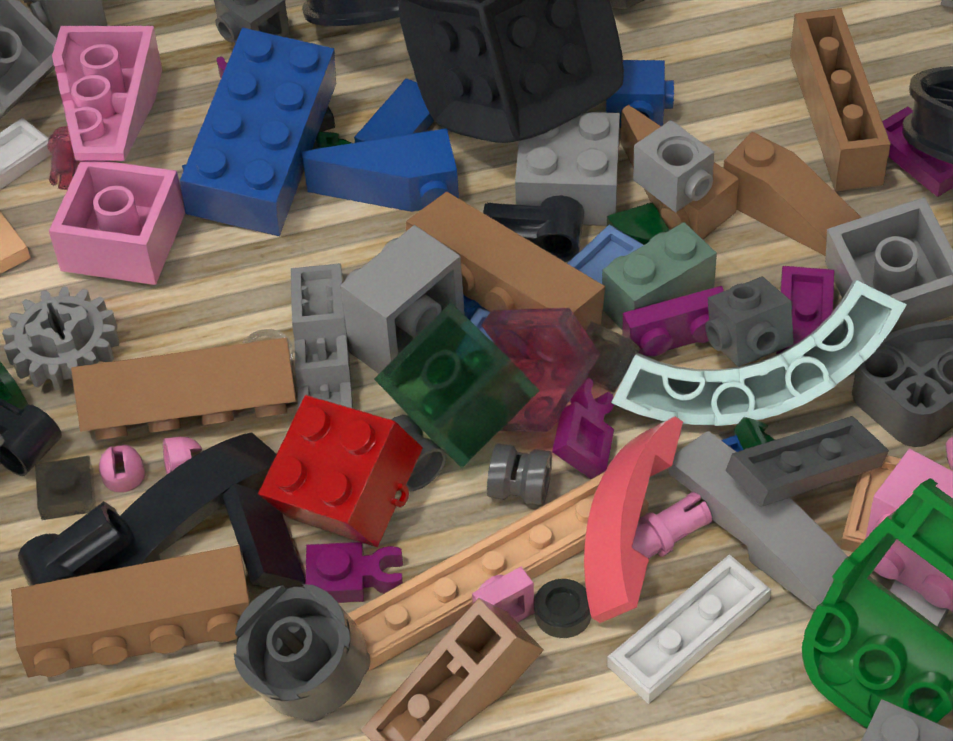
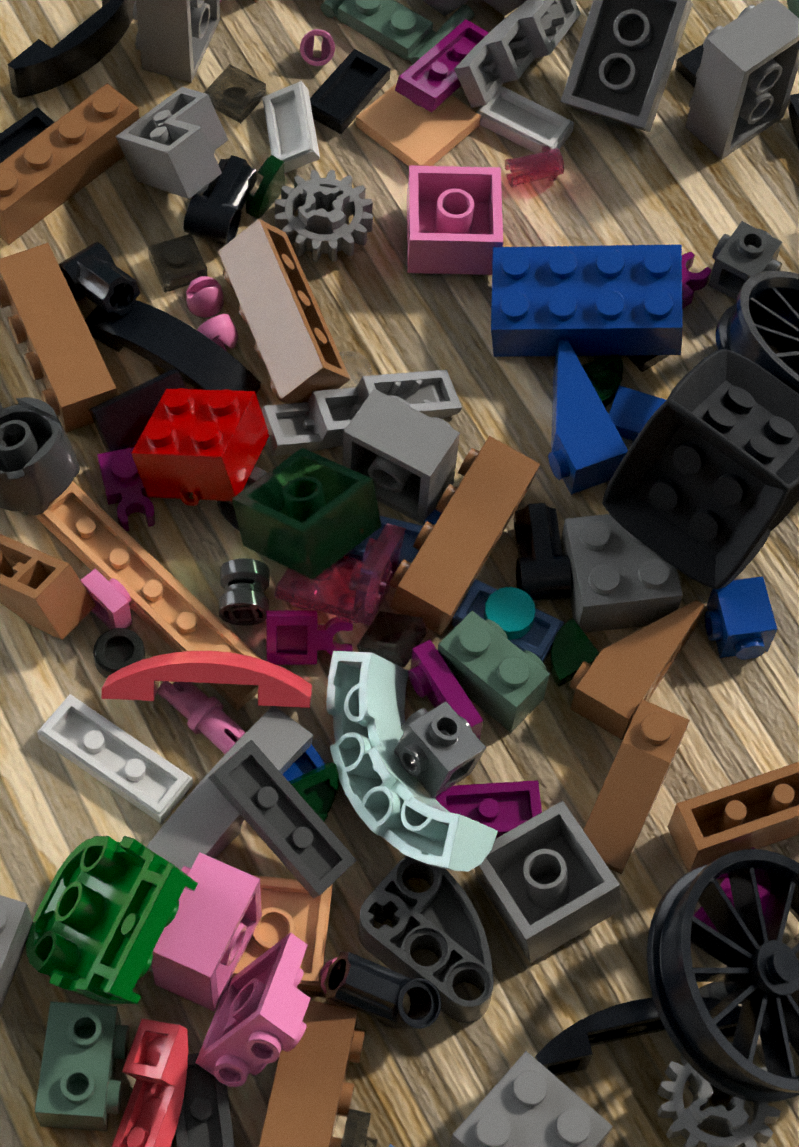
camera: 70 degrees right, 10 degrees up
bright pink wedge [52,26,162,161] -> none
light grey brick [633,120,714,212] -> none
none -> teal tile [484,587,535,640]

